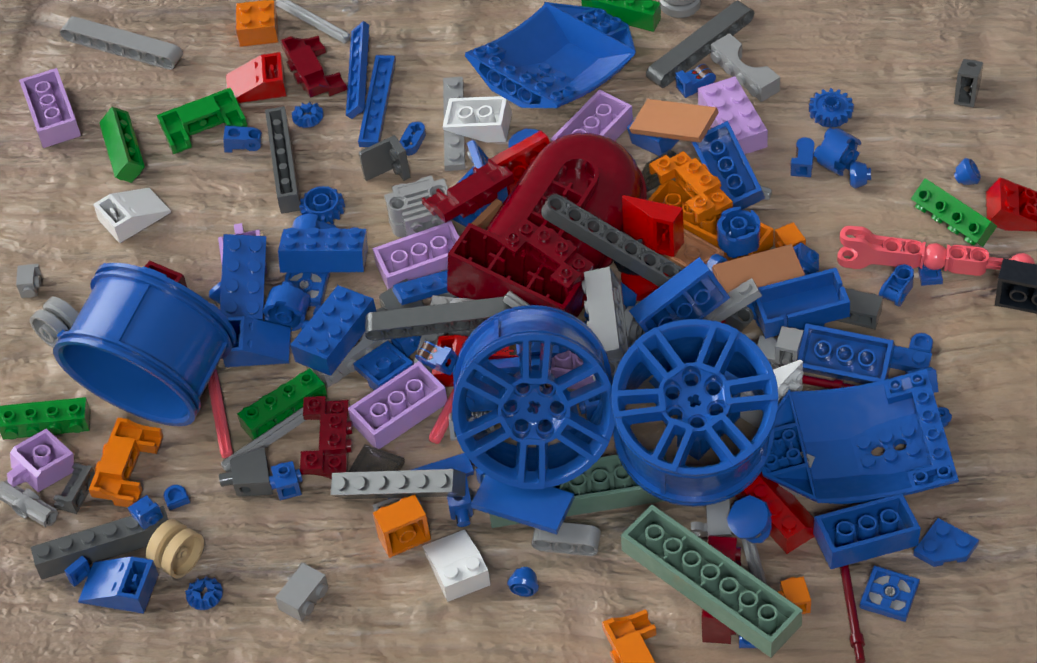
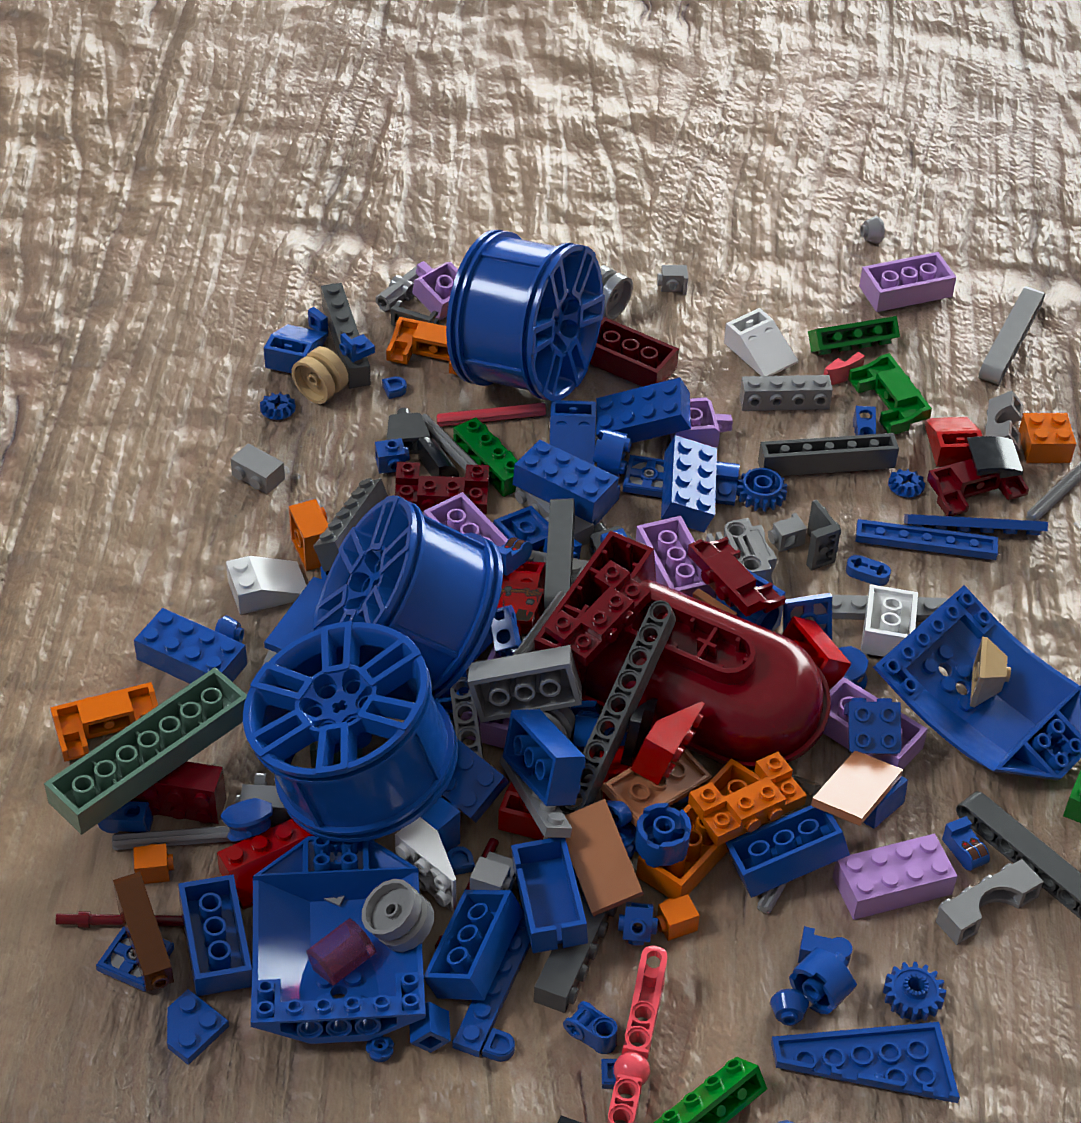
camera: 85 degrees right, 5 degrees down
none -> reddish brown slope [113,872,174,991]
none -> blue brick [134,608,247,684]
none -> clear pink brick [306,918,376,986]
none -> light grey wheel [362,879,434,952]
none -> black brick [418,437,460,477]
none -> light grey brick [740,375,833,411]
none -> light grey brick [768,513,807,552]
none -> blue wing [771,1022,960,1103]
none -> coral slope [824,352,865,385]
none -> blue bracket [844,698,901,754]
none -> black slope [967,436,1023,479]
none -> tan slope [970,637,1011,707]
none -> light grey arch [985,390,1024,451]

